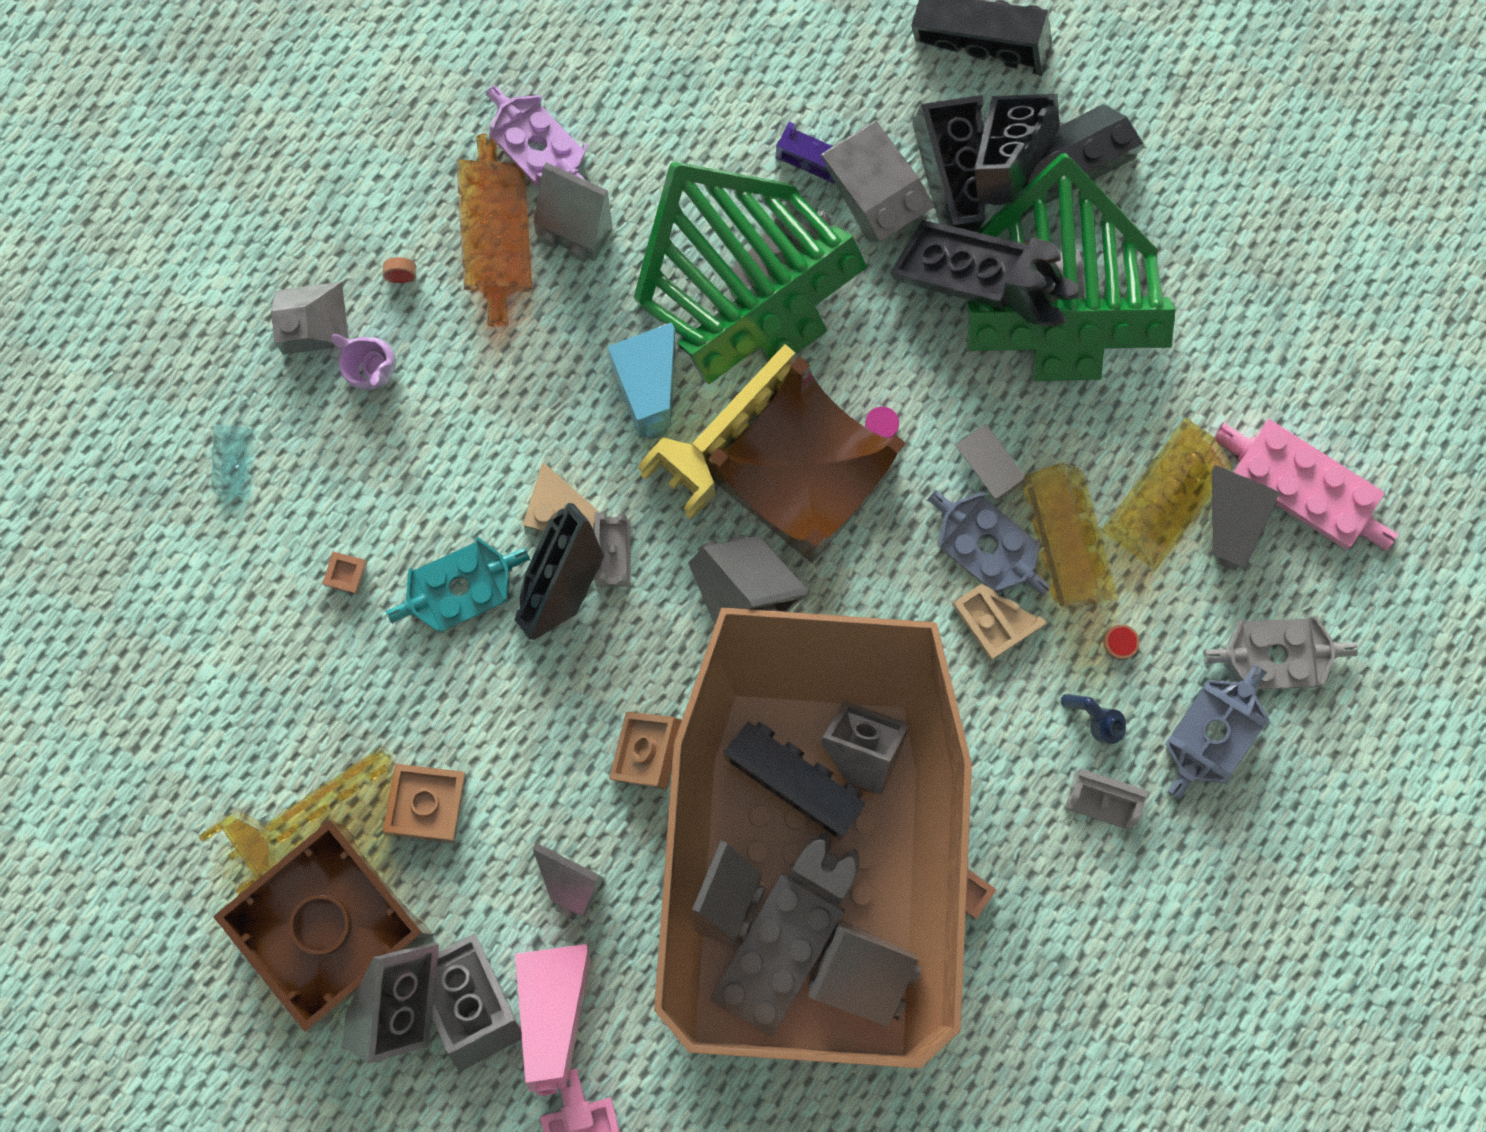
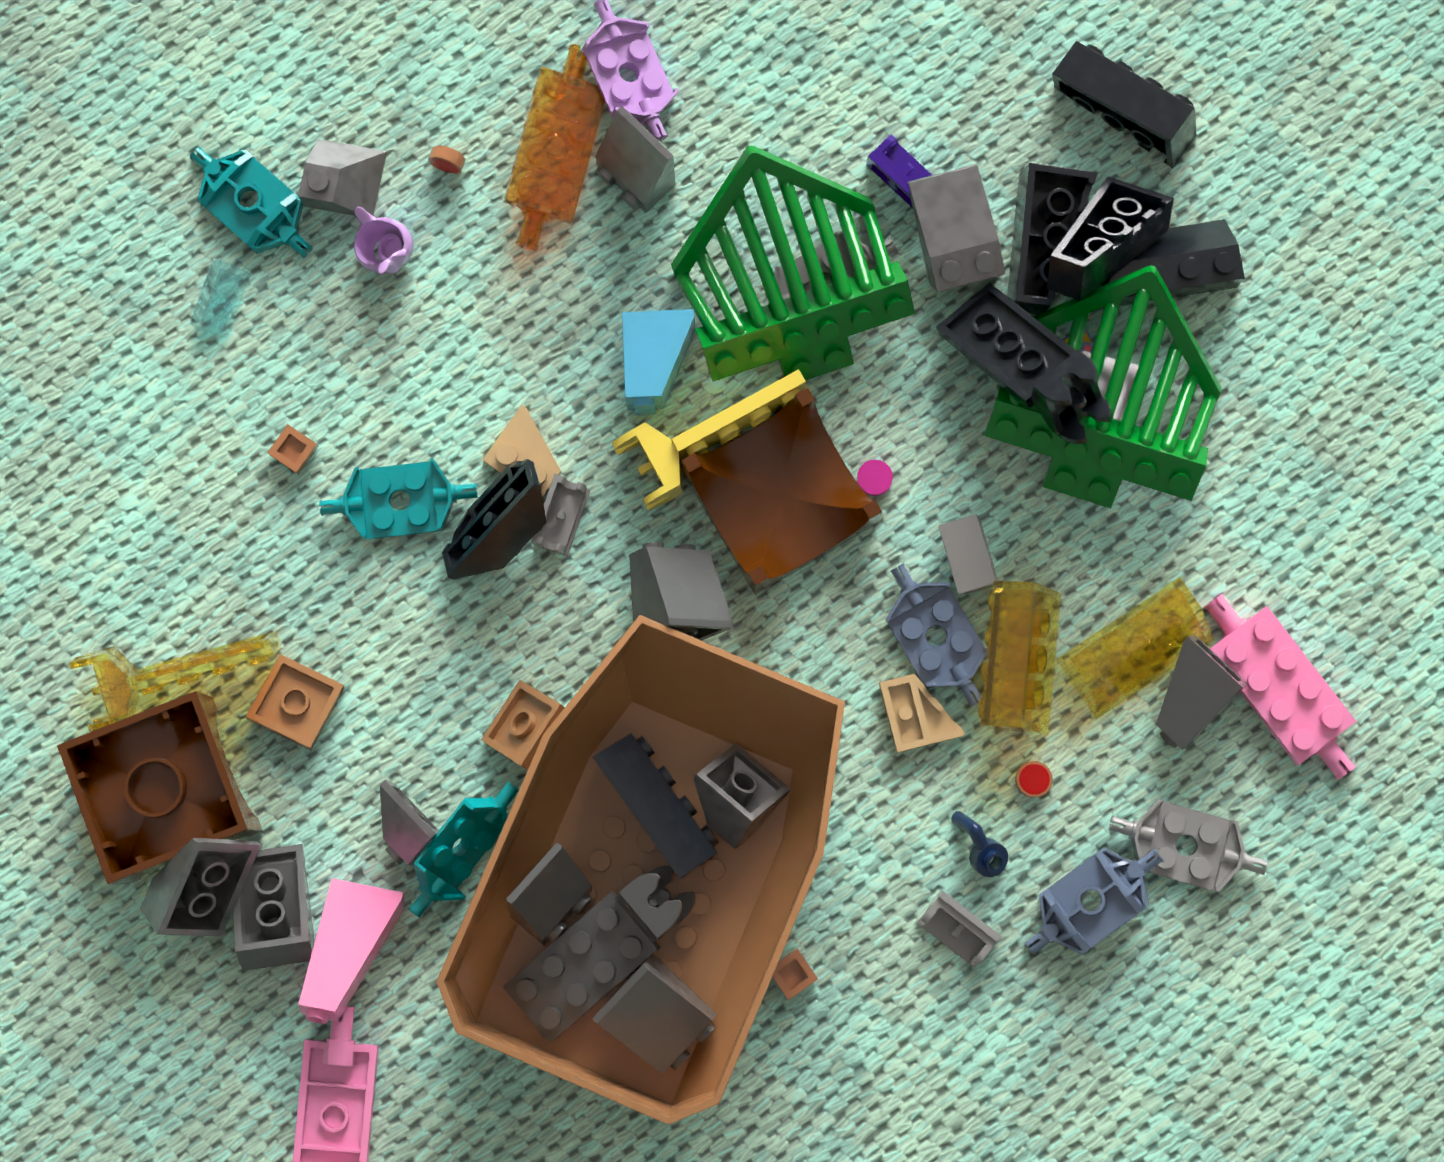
camera: 25 degrees right, 5 degrees up
none -> teal plate [190,147,313,258]
none -> teal plate [408,781,519,918]

